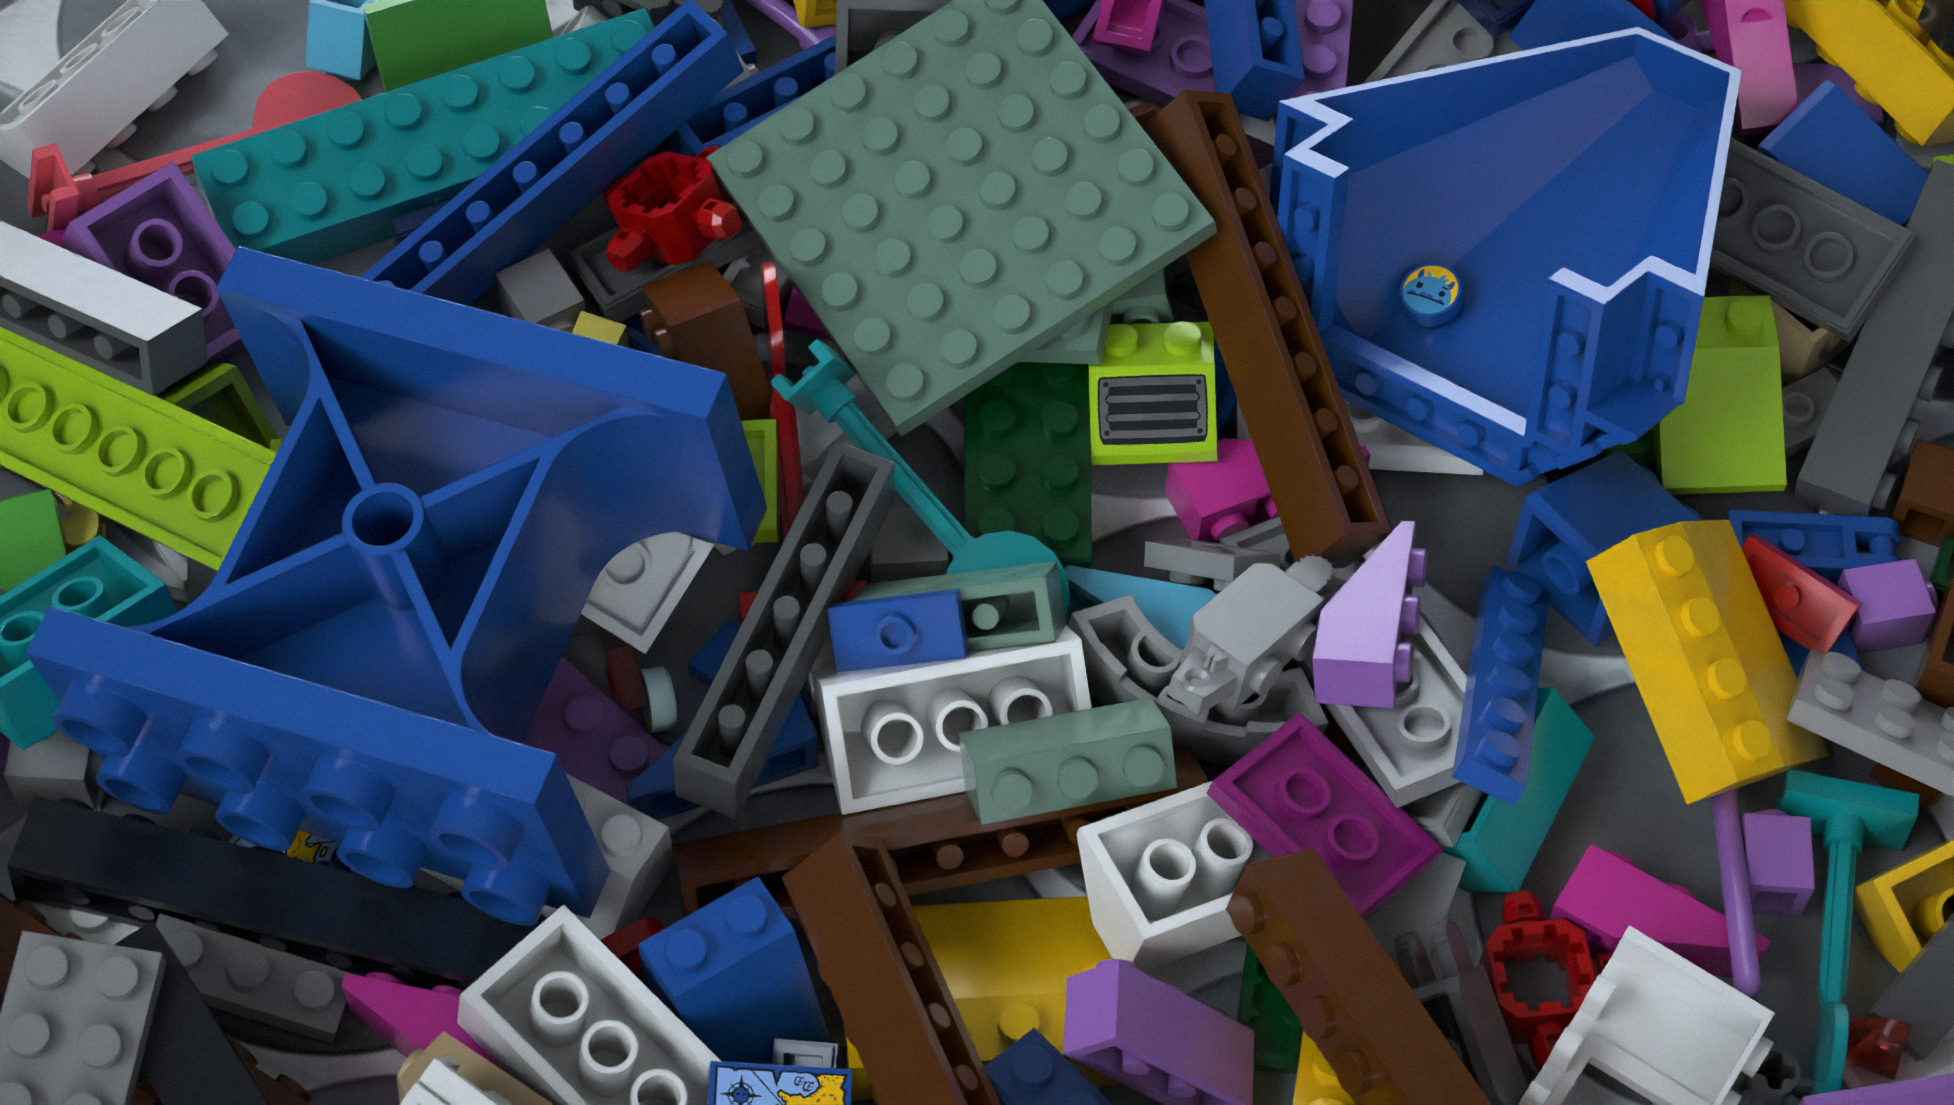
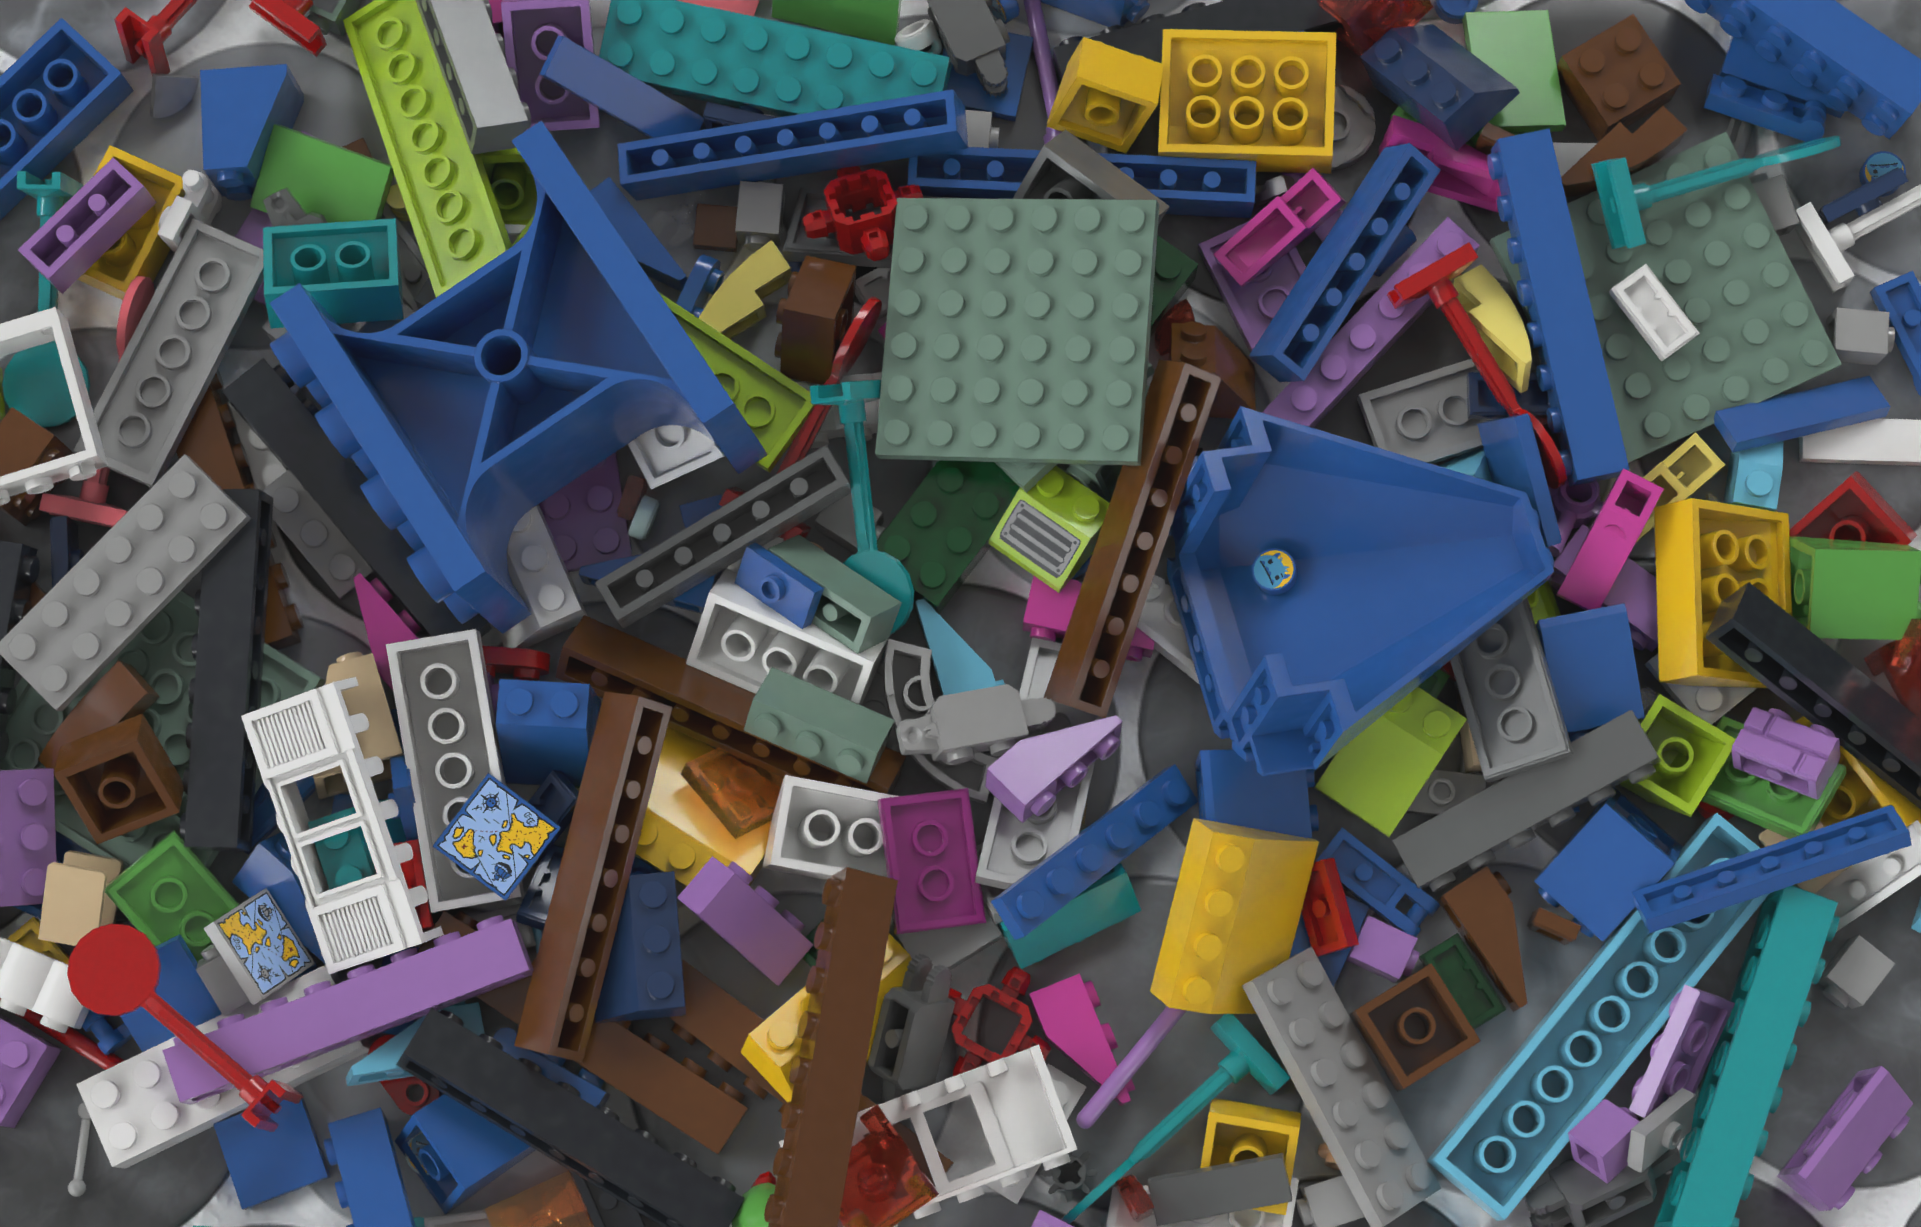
camera: 40 degrees right, 20 degrees up
light grey plate [1144,539,1280,591] -> none
medium lavender brick [1741,809,1815,917] -> none
none -> blue tile [539,36,704,138]
none -> clear orange plate [681,747,784,839]

